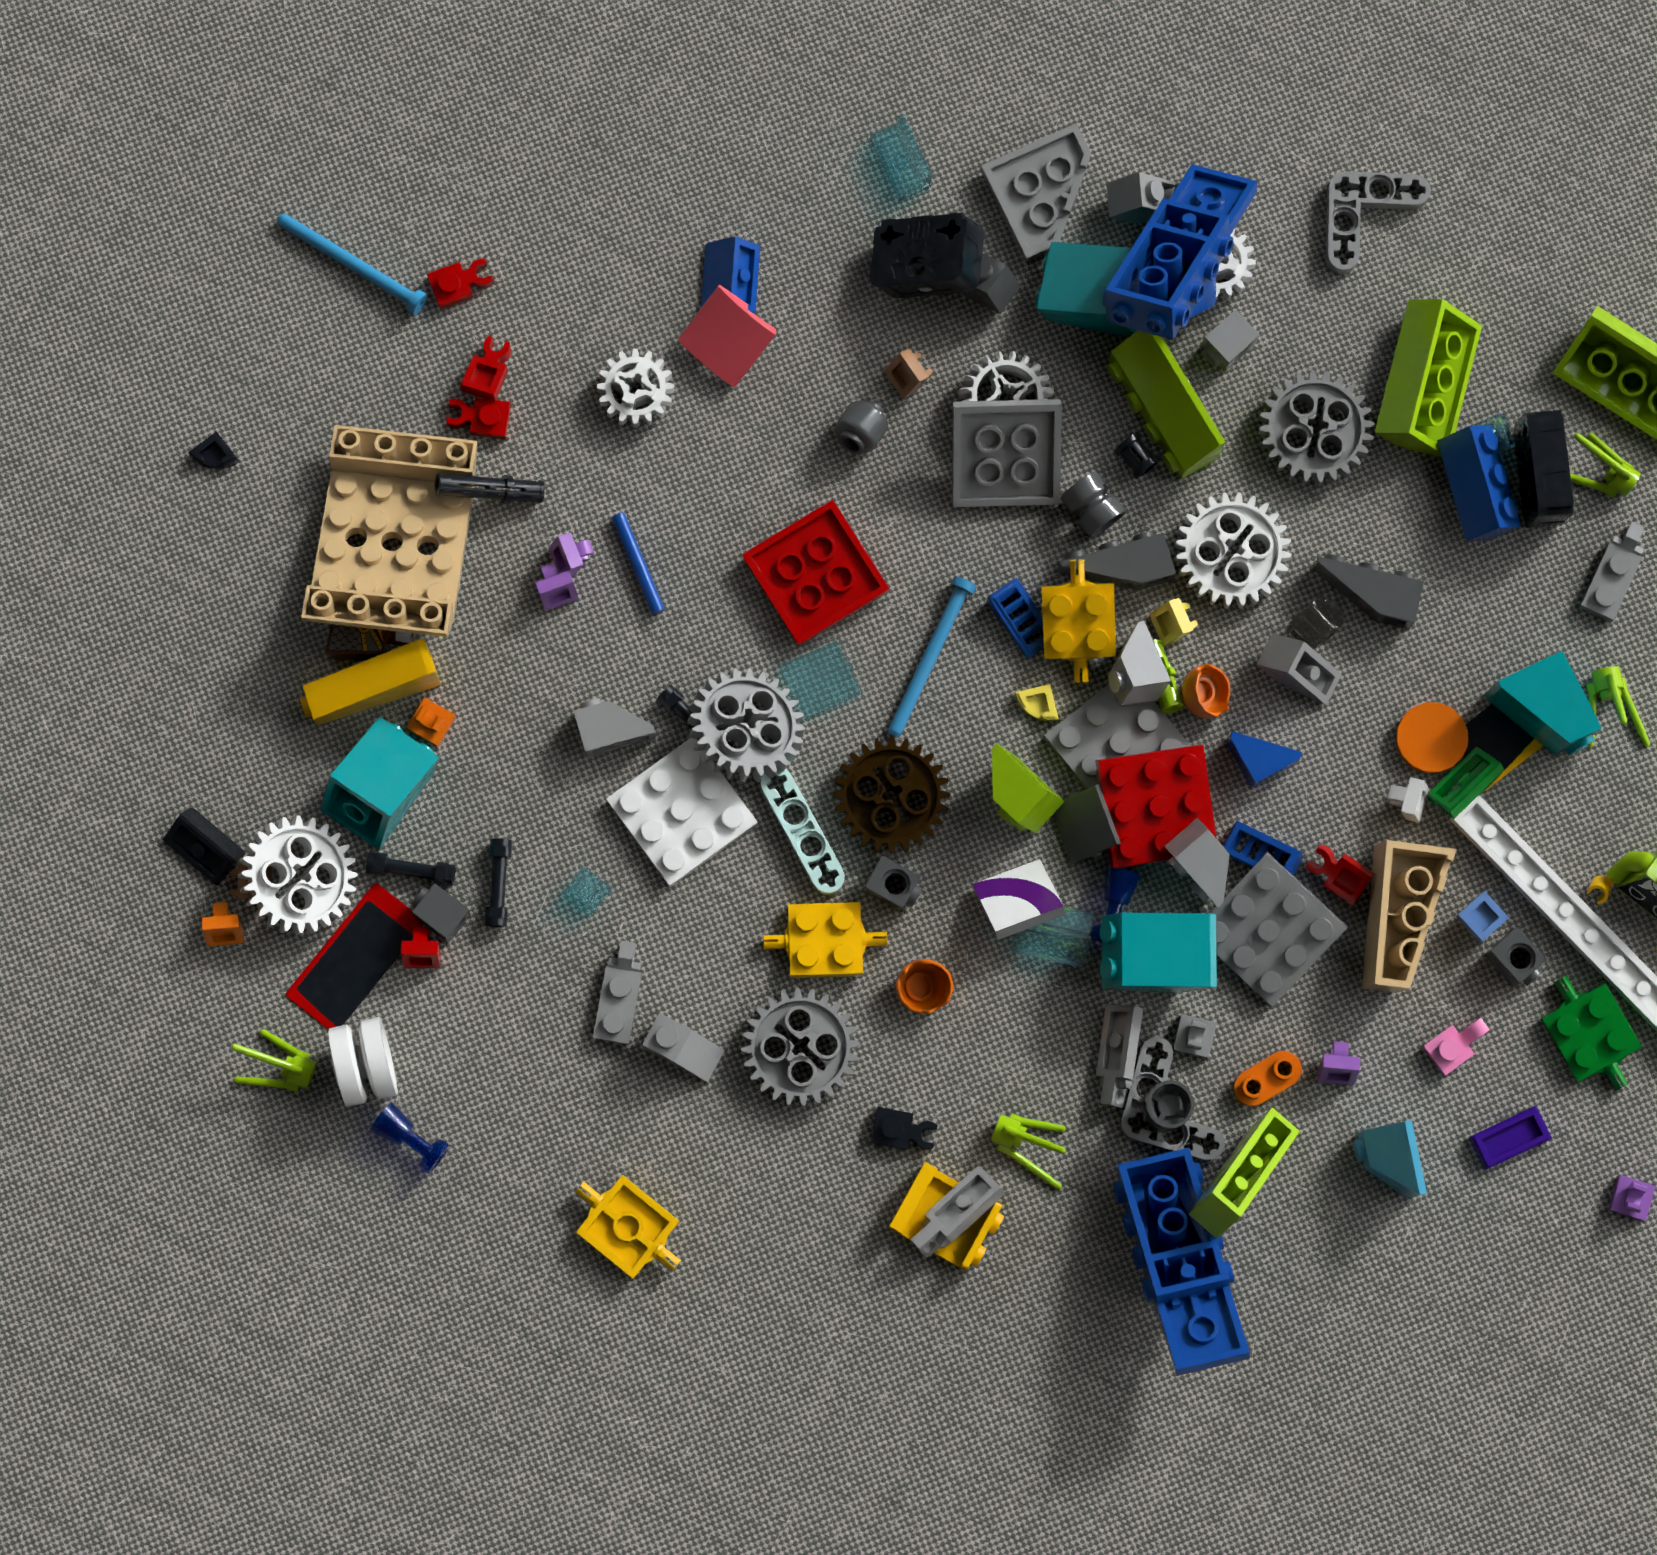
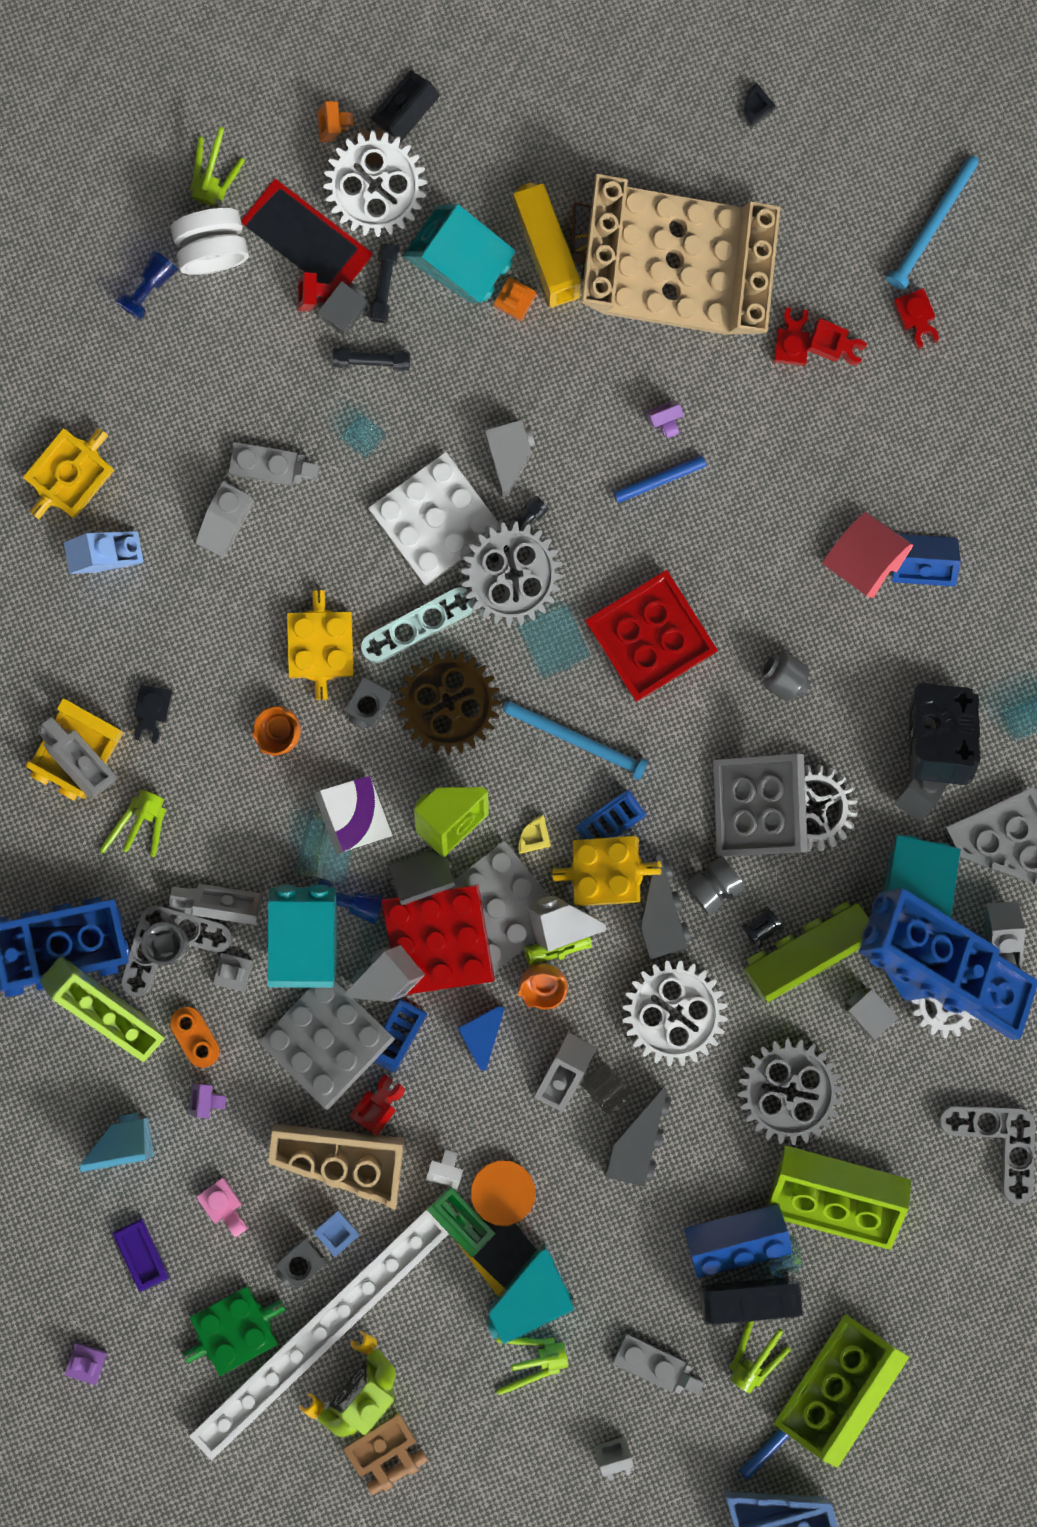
camera: 95 degrees right, 5 degrees up
black pin [434,473,545,504] -> none
medium lavender tile [535,563,579,611] -> none
white gear [597,349,674,428] -> none
light grey gear [741,987,860,1107] -> none
medium nougat tile [883,348,933,399] -> none
light yellow tile [1149,598,1198,646] -> none
none -> light blue slope [64,531,143,574]

